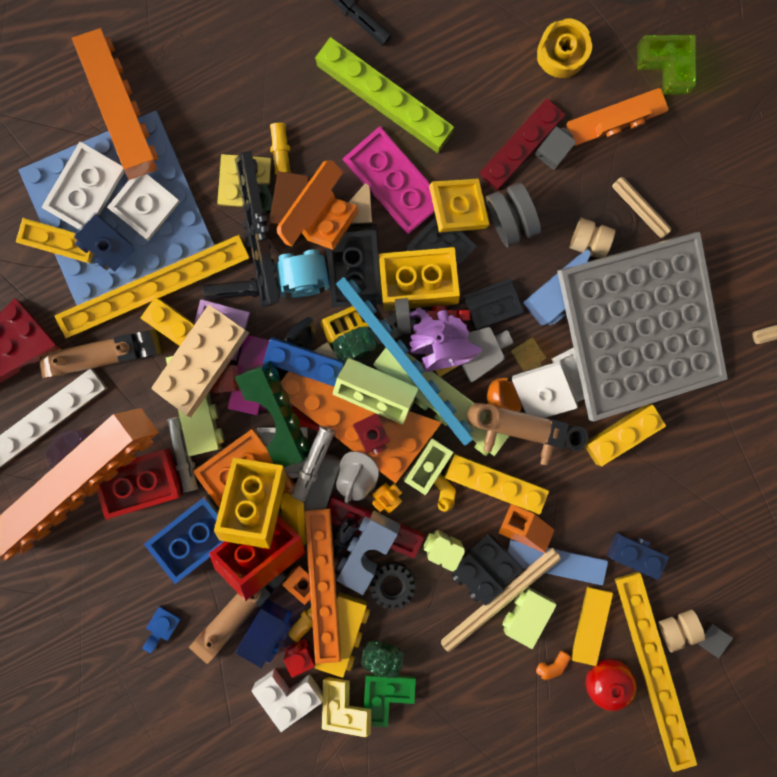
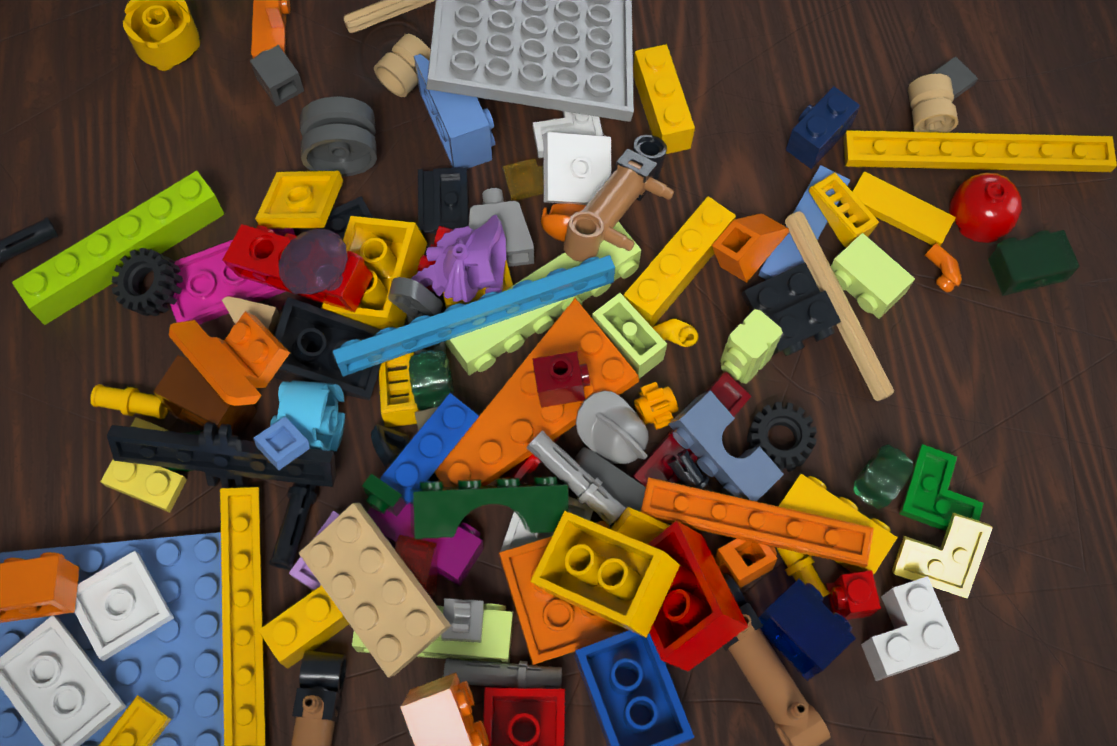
camera: 75 degrees left, 20 degrees down
dark blue brick [74,212,135,272] -> none
yellowish green brick [332,358,419,425] -> none
dark red plate [479,98,565,190] -> none
none -> black tyre [112,248,183,316]
none -> red brick [222,224,373,313]
none -> medium blue plate [254,417,310,470]
none -> clear purple dish [279,229,348,295]
none -> dark green plate [362,473,406,517]
none -> light grey tile [441,598,484,643]
none -> yellow slope [809,172,879,248]
none -> clear green brick [988,230,1080,296]

